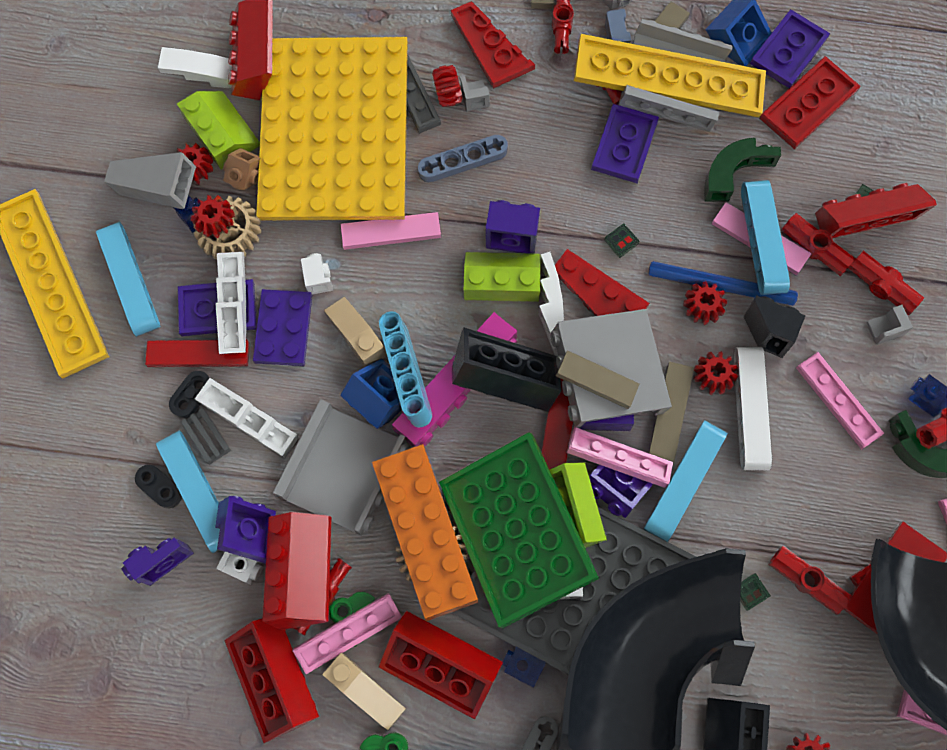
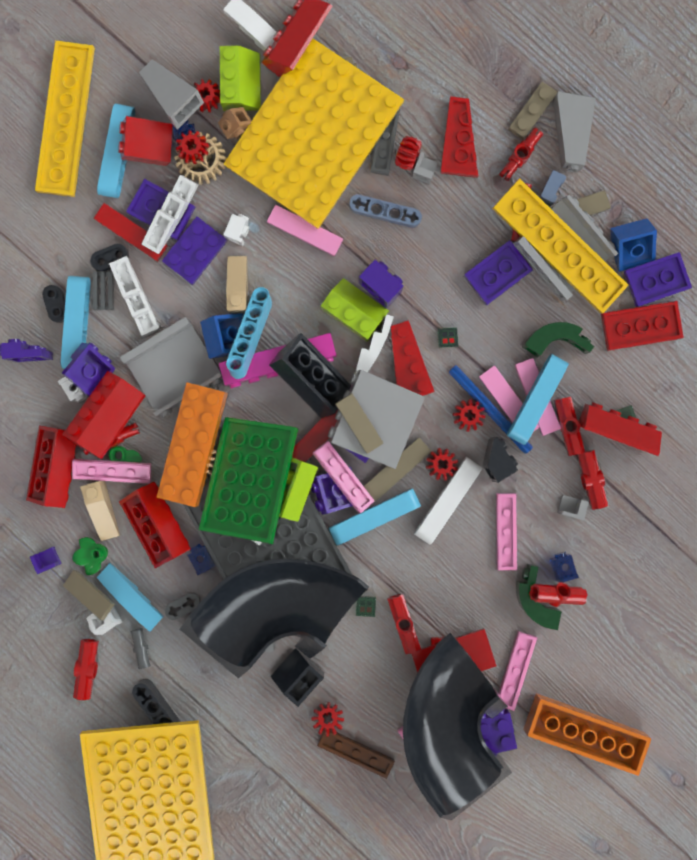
camera: 30 degrees right, 15 degrees up
none -> red brick [118,116,173,166]
none -> bright pink tile [479,365,539,432]

